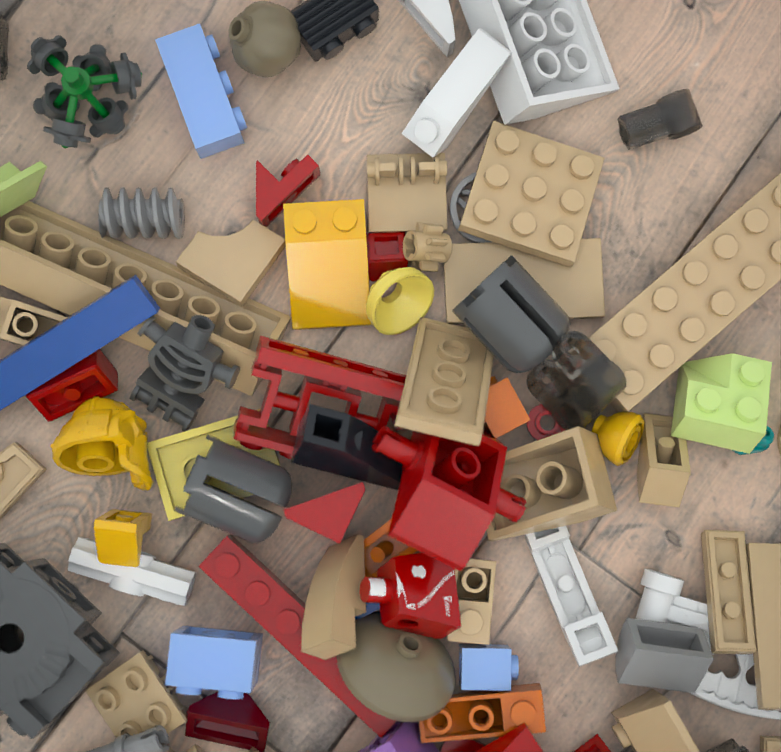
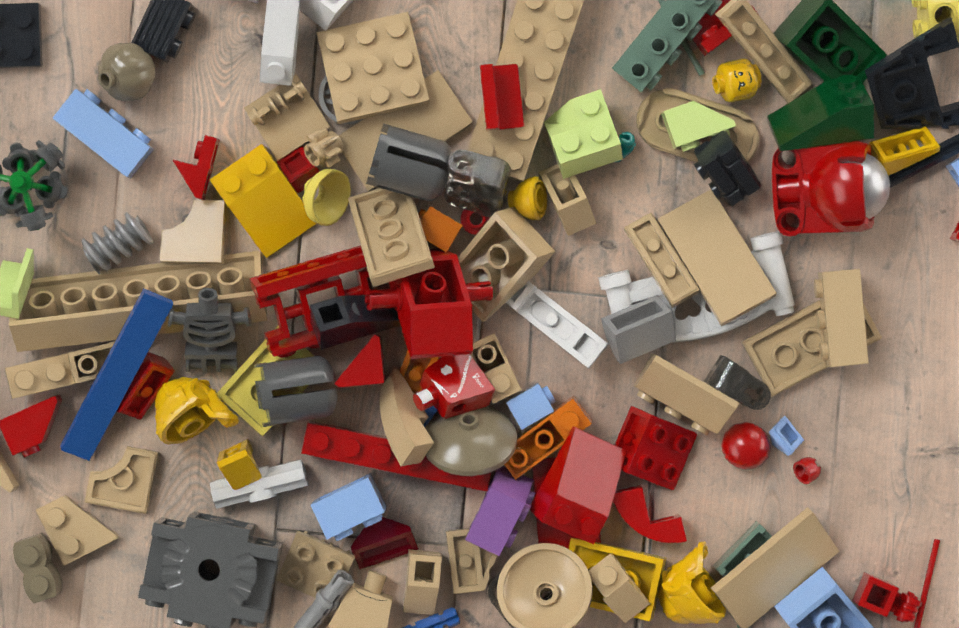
camera: 25 degrees left, 5 degrees up
none -> red panel [480,64,524,131]

